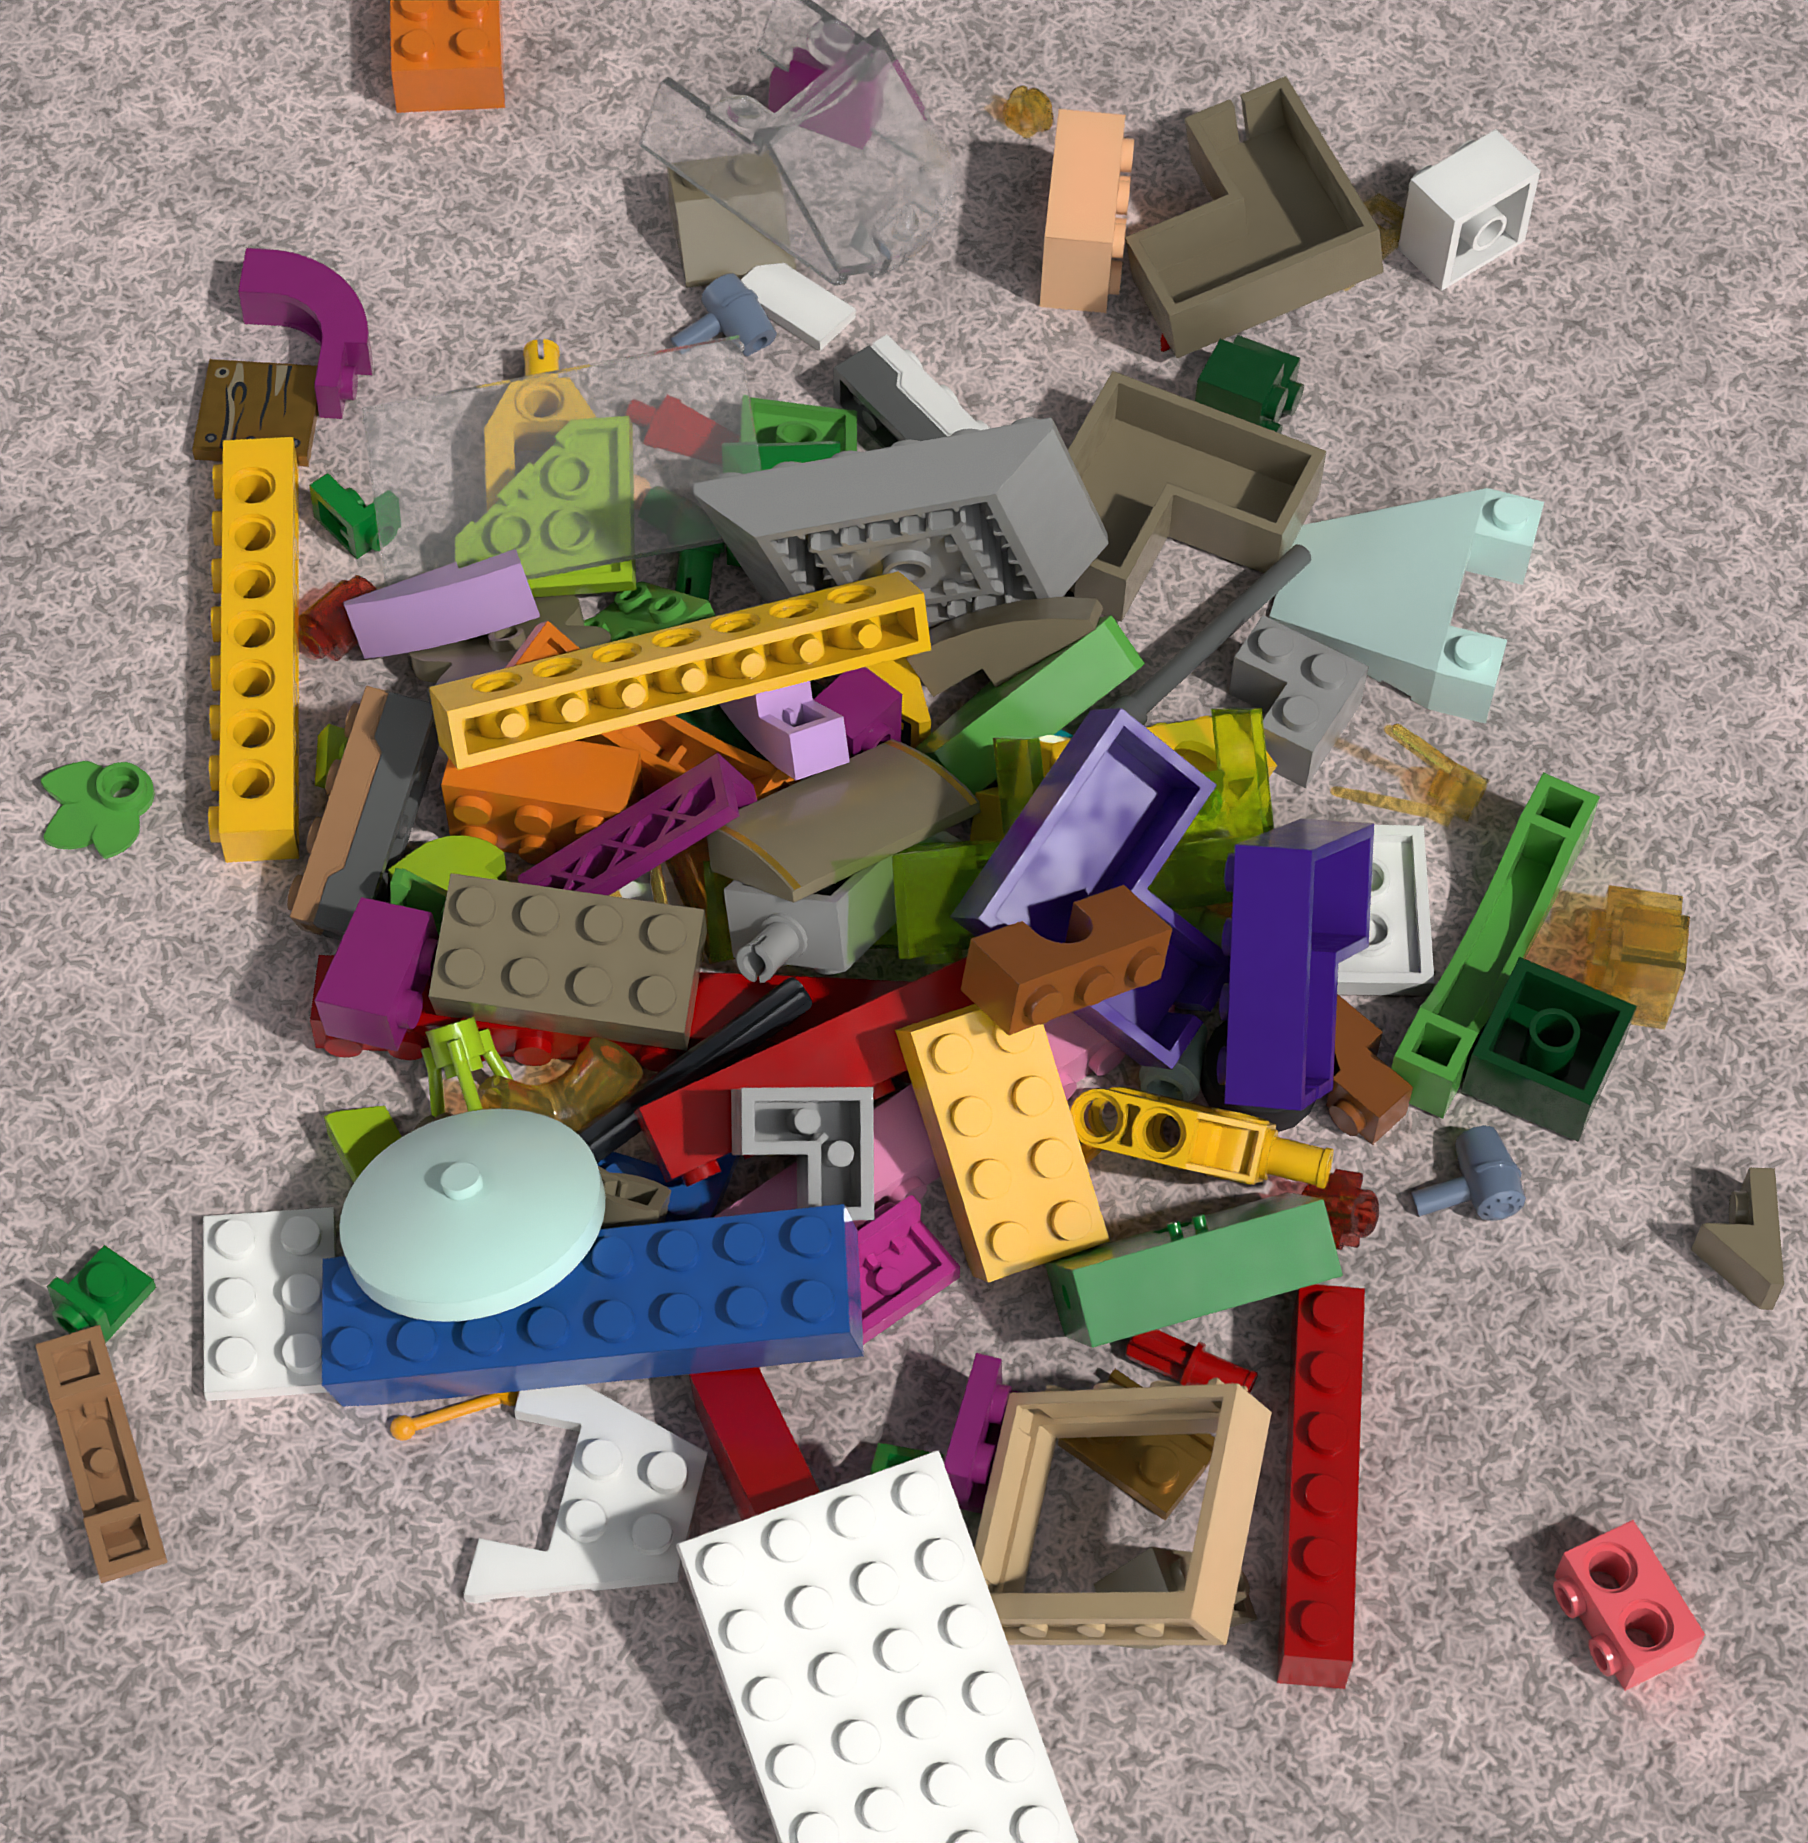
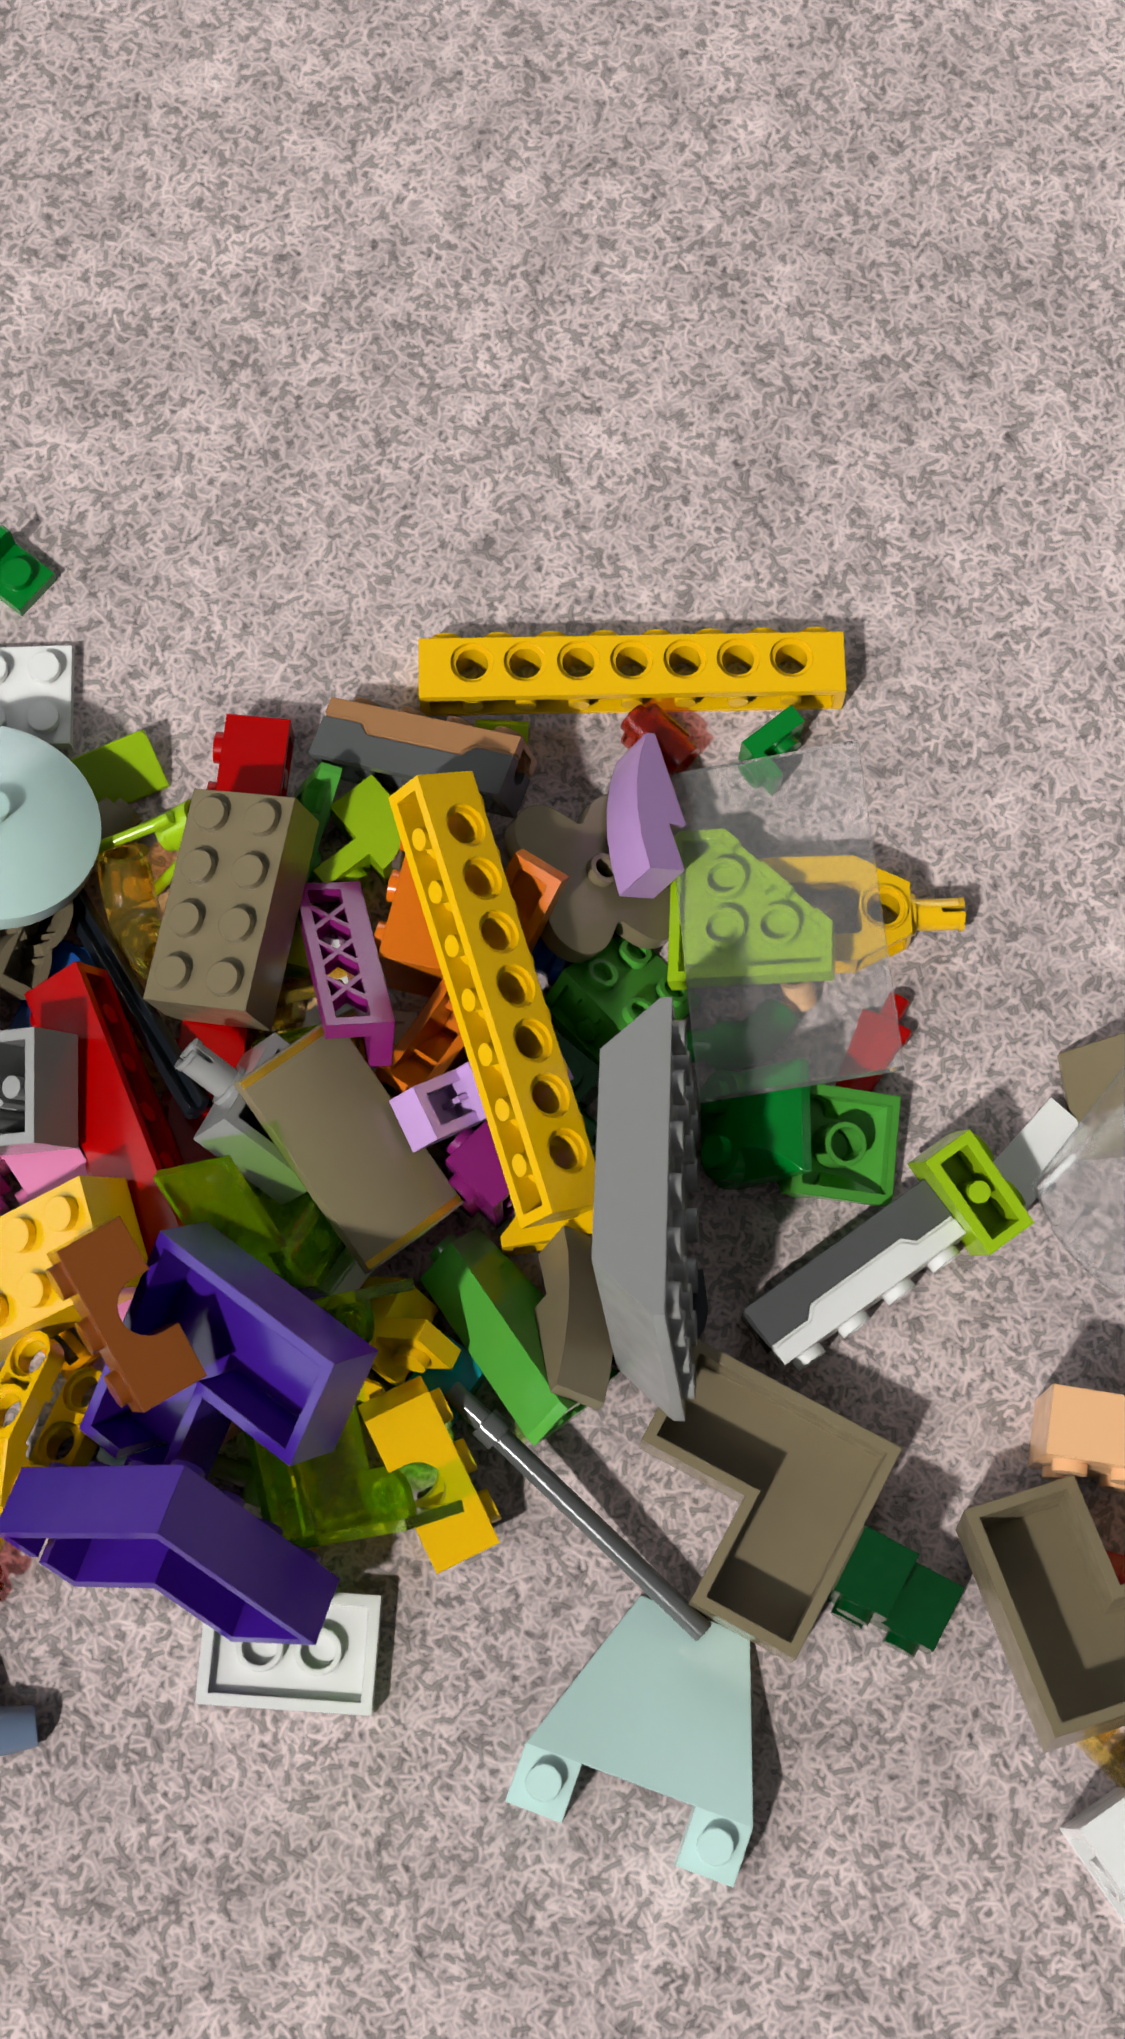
camera: 95 degrees right, 15 degrees up
bright green plate [41,761,155,859] -> none
pearl gold tile [192,359,318,467] -> none
magenta arch [238,248,373,419] -> none
magenta brick [315,897,439,1051] -> none
sand blue piece [670,273,777,357] -> none
light grey brick [1229,615,1369,788] -> none
dark orange slope [1326,994,1413,1145] -> none
clear yellow plant [1331,723,1490,828] -> none
bright green arch [1391,772,1600,1119] -> none
dark green brick [1461,957,1637,1142] -> none
clear yellow brick [1582,885,1690,1030] -> none
none -> lime brick [907,1129,1035,1256]

